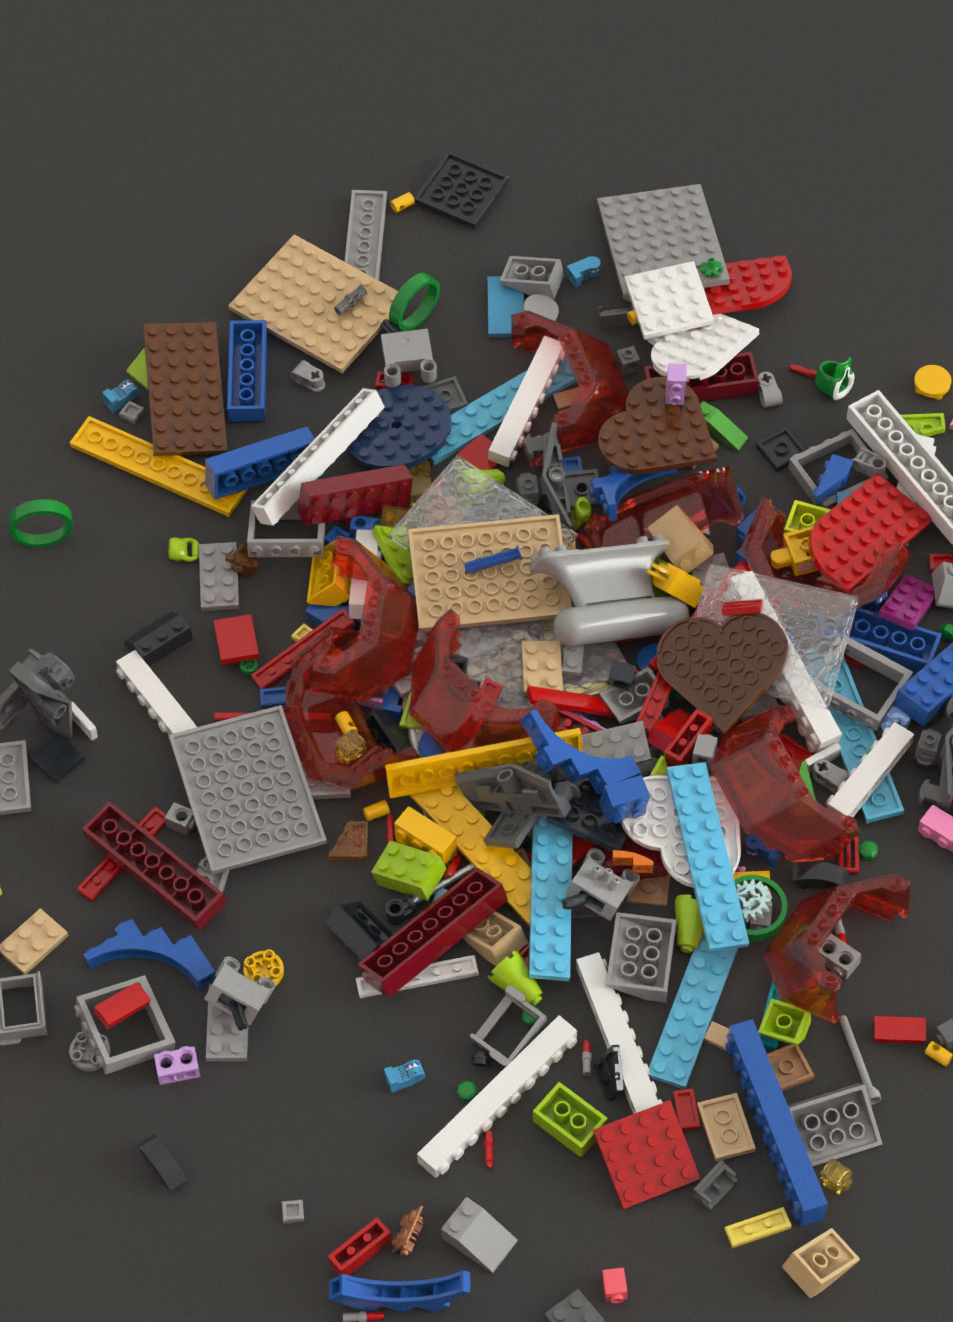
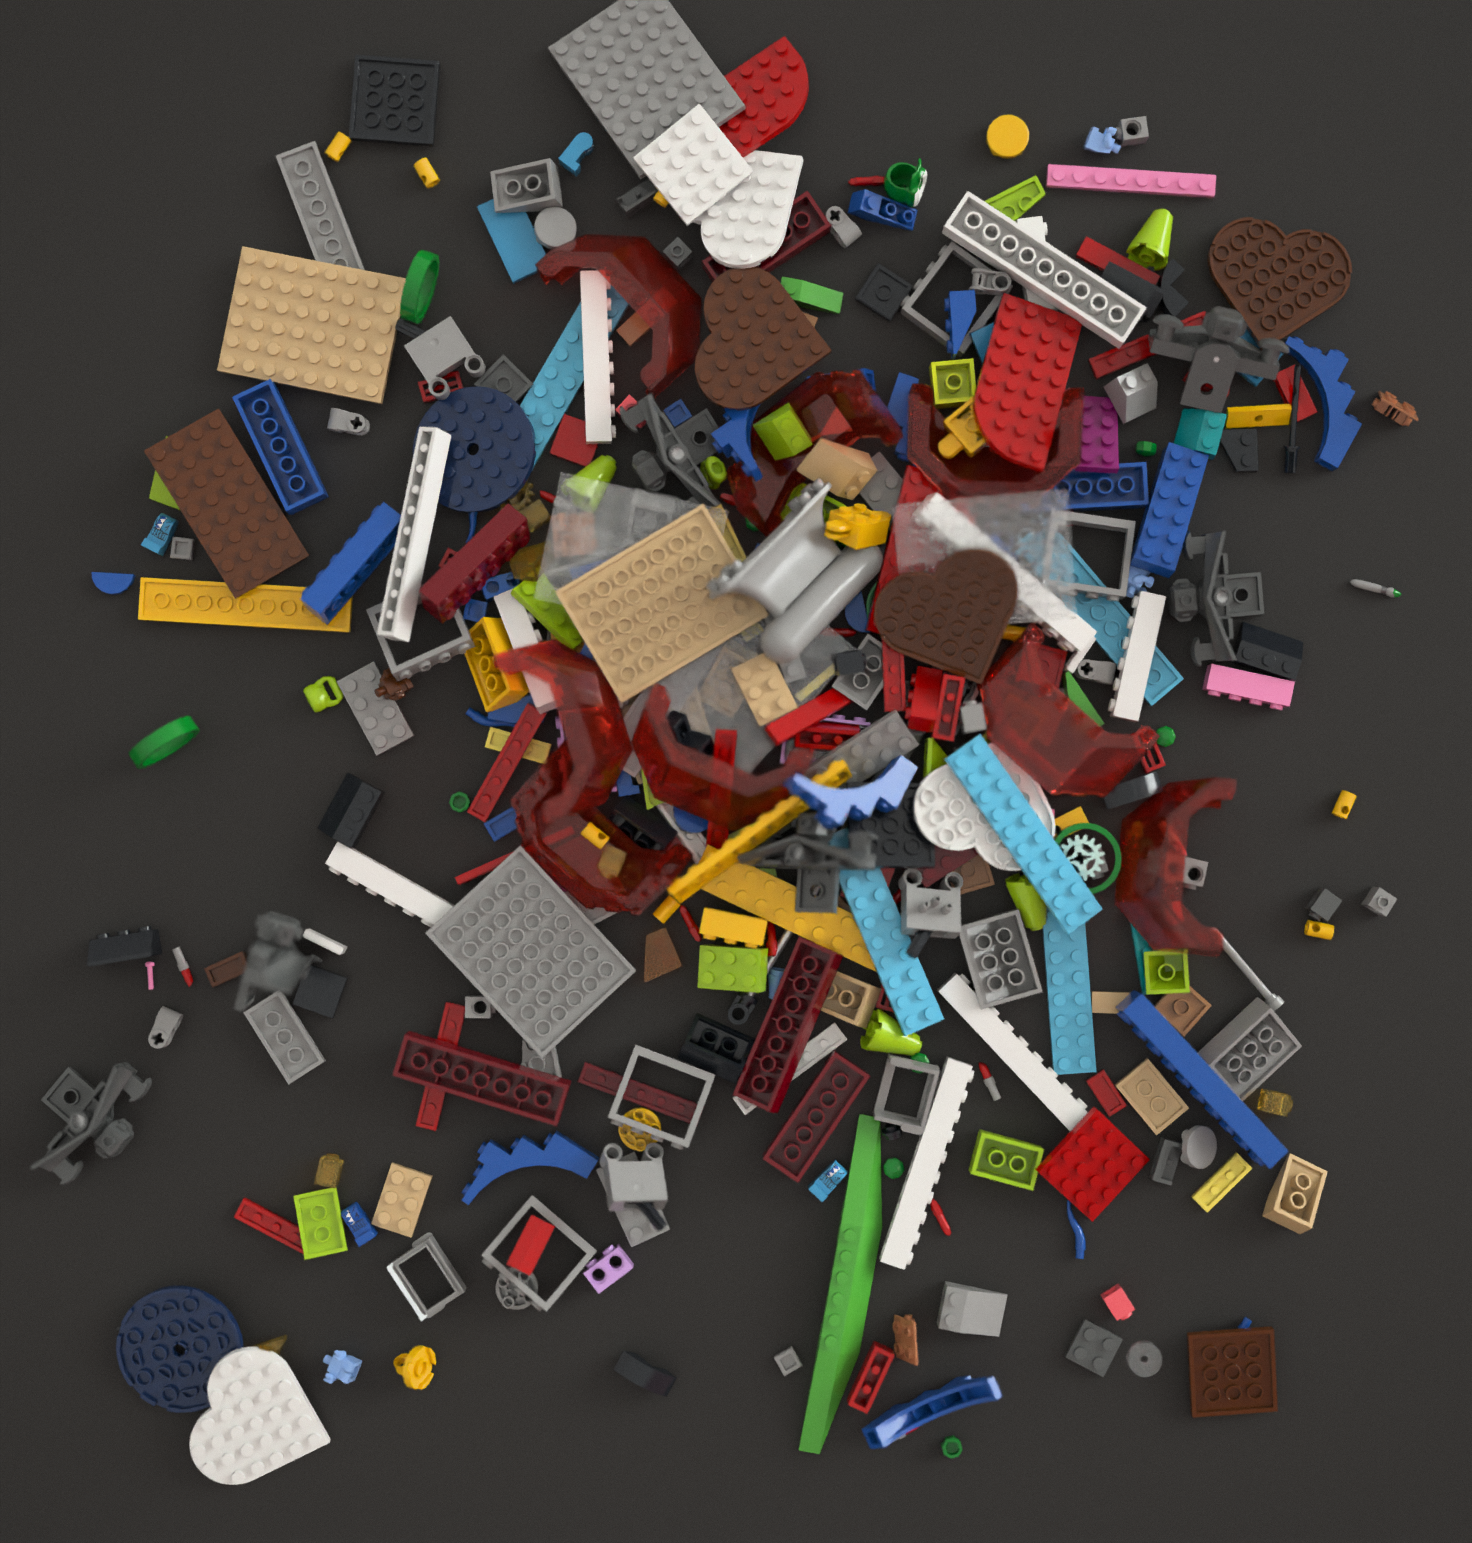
camera: 25 degrees left, 30 degrees up
red tile [214,614,259,665] -> none
dark grey pin [334,285,367,316] -> none
blue axle [464,545,522,573] -> none
black wing [594,1044,624,1101] -> none
blue brick [599,775,650,824] -> none
orange slope [612,850,653,873] -> none
lavender brick [665,363,687,405] -> none
green plant [700,258,723,278] -> none
red tile [721,599,763,616] -> none
red piece [873,1016,926,1044] -> none
none -> blue tile [91,572,135,595]
none -> yellow piece [414,158,440,188]
none -> blue animal [466,708,516,727]
none -> dark red tile [578,1061,704,1125]
none -> light grey window [608,1045,715,1150]
none -> lime slope [753,402,813,460]
none -> dark red brick [762,1050,870,1183]
none -> bright green wedge [798,1114,882,1454]
none -> blue slope [848,189,917,231]
none -> blue animal [1067,1200,1086,1259]
none -> light grey tile [1181,1125,1217,1169]

